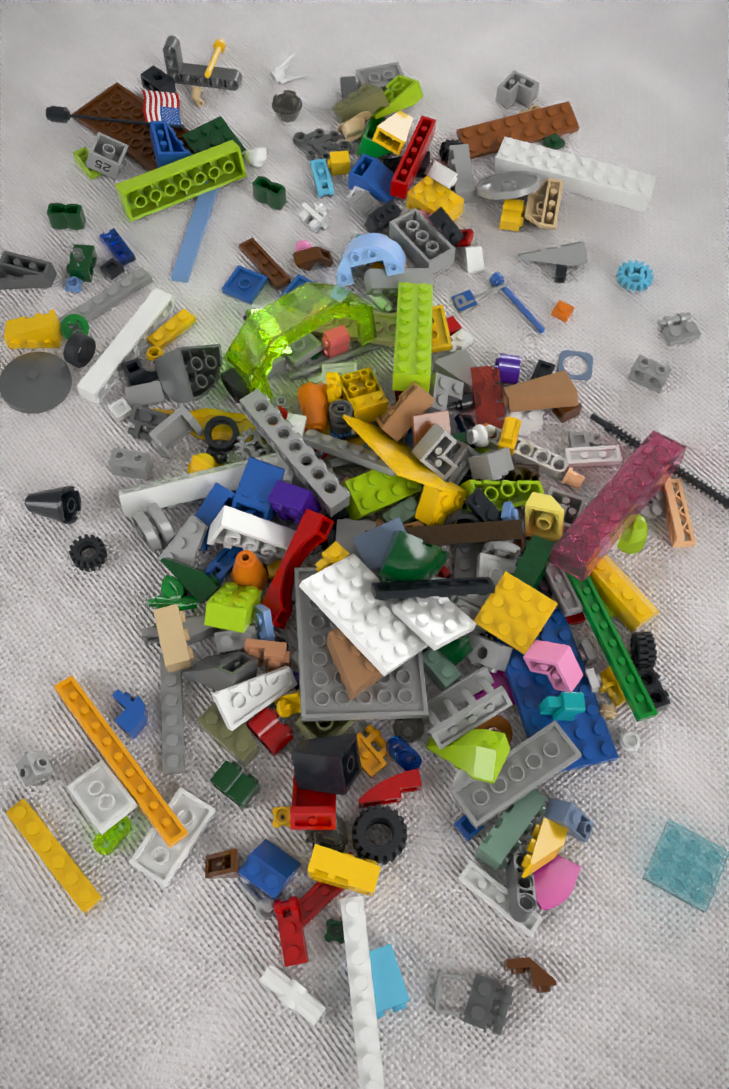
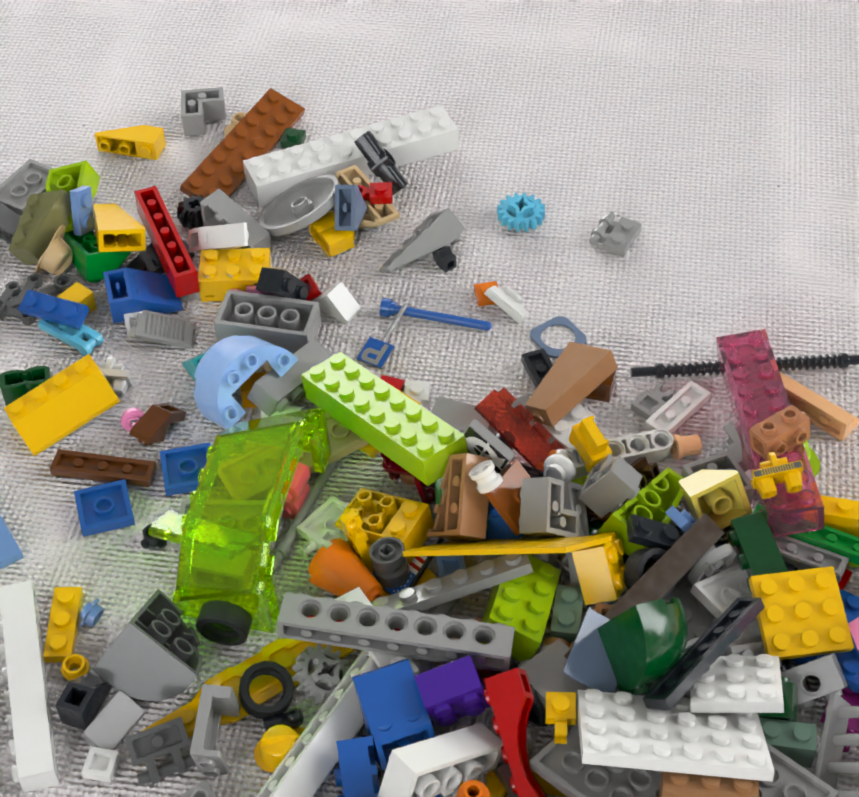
camera: 40 degrees left, 15 degrees down
black brick [363,199,402,233] -> none
dark purple brick [493,353,521,384] -> none
light grey brick [627,354,672,394] -> none
none -> yellow slope [4,354,120,456]
none -> blue plate [18,289,90,330]
none -> medium blue plate [70,186,95,236]
none -> medium blue plate [79,598,105,627]
none -> yellow slope [94,125,166,160]
none -> sand blue slope [335,185,367,231]
none -> black piece [354,131,409,195]
none -> red plate [358,182,393,204]
none -> tile [464,419,516,474]
none -> white wheel [469,460,503,494]
none -> white plate [484,286,526,324]
none -> nougat brick [749,405,811,461]
none -> yellow hips [751,452,804,499]

